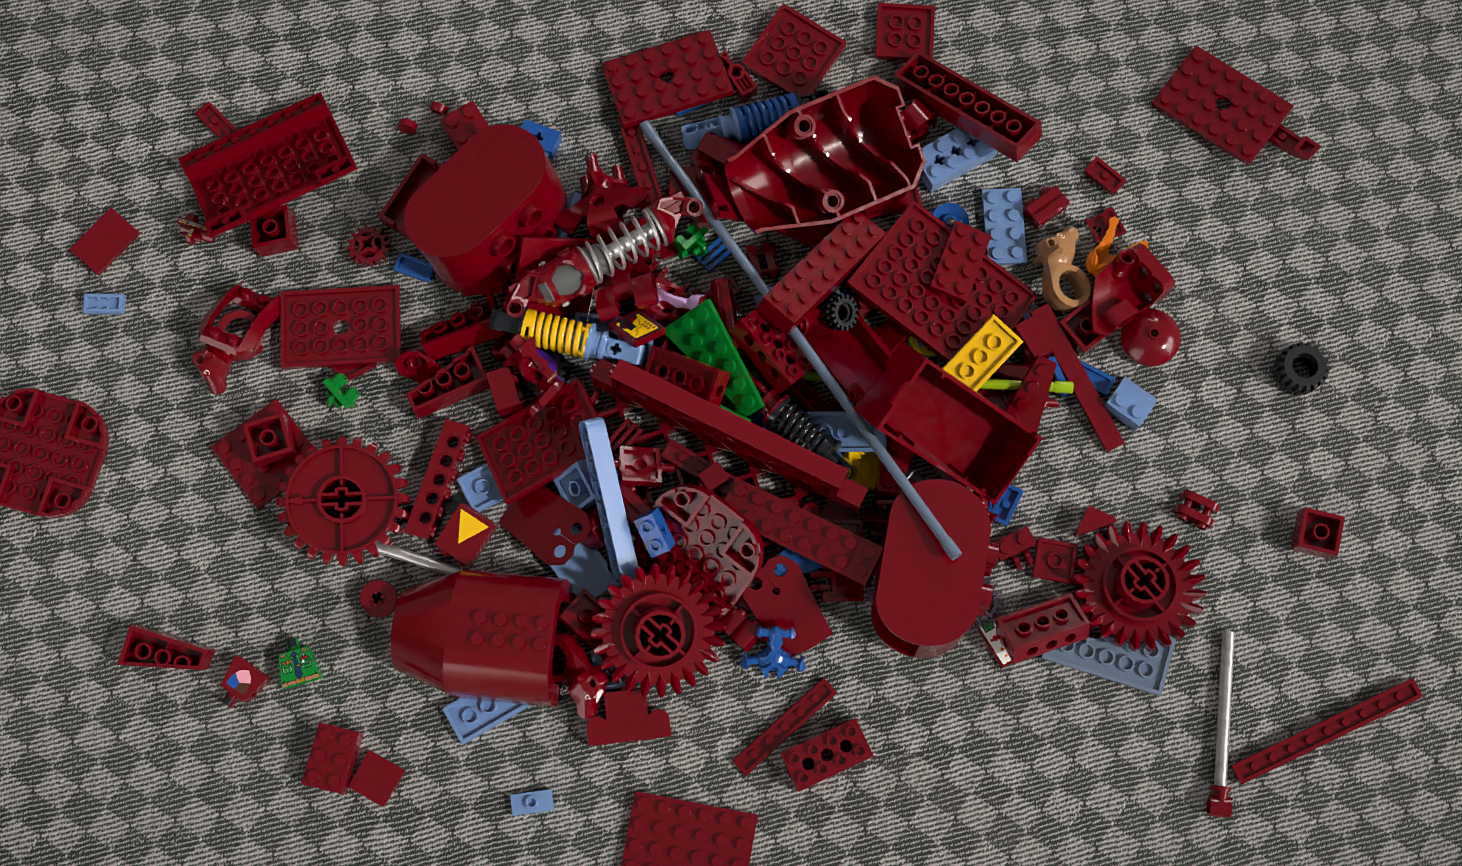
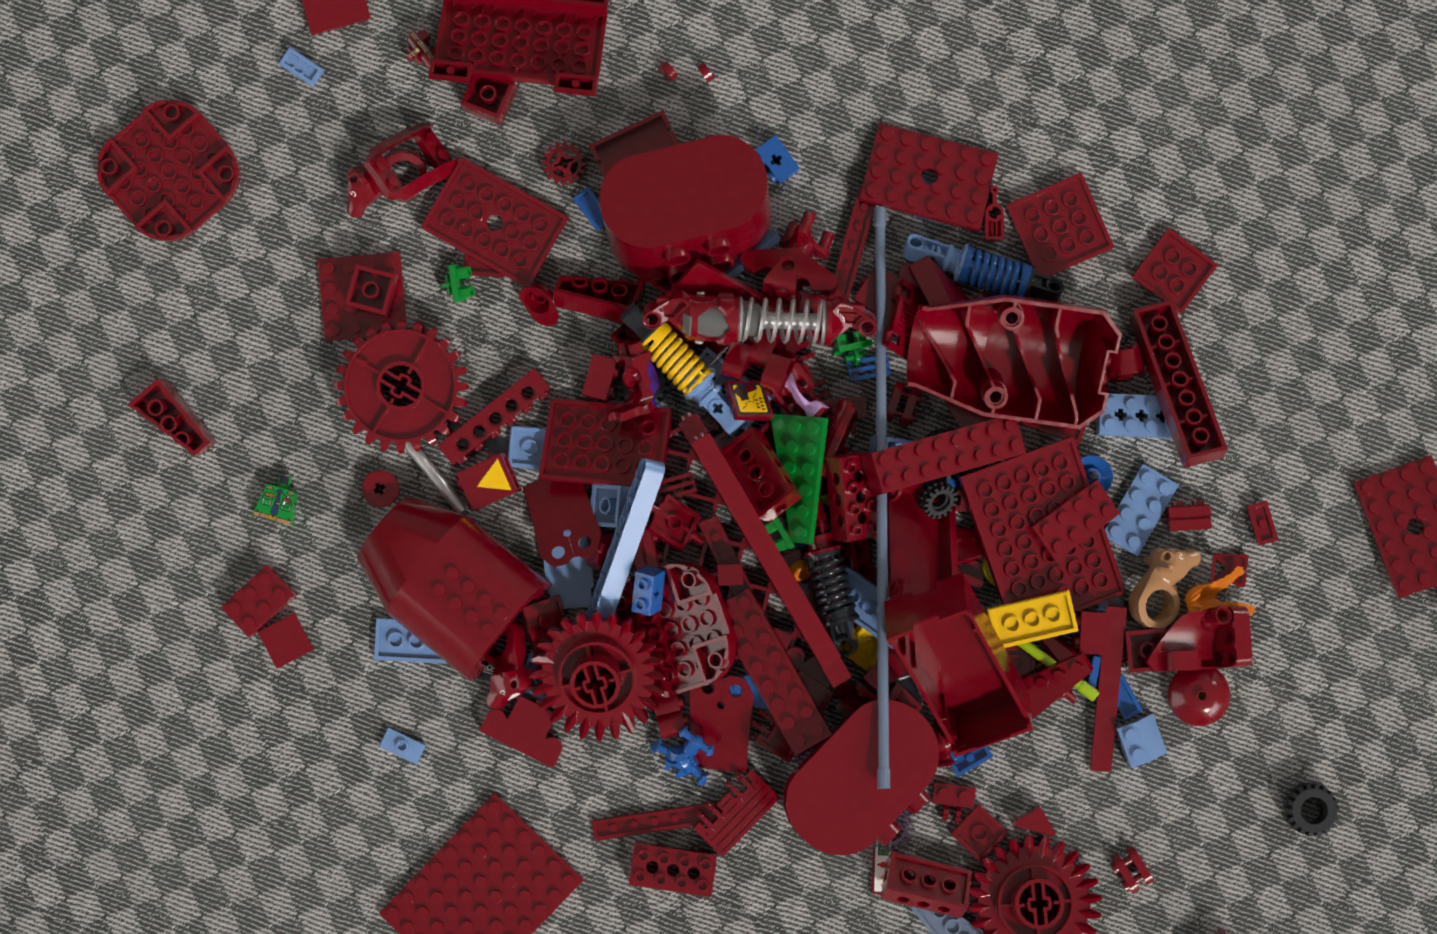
camera: 30 degrees right, 10 degrees up
dark red torso [221,655,272,708] -> none
dark red wedge [406,345,490,420] -> none
dark red brick [439,100,489,151] -> none
none -> dark red hinge [692,768,780,857]

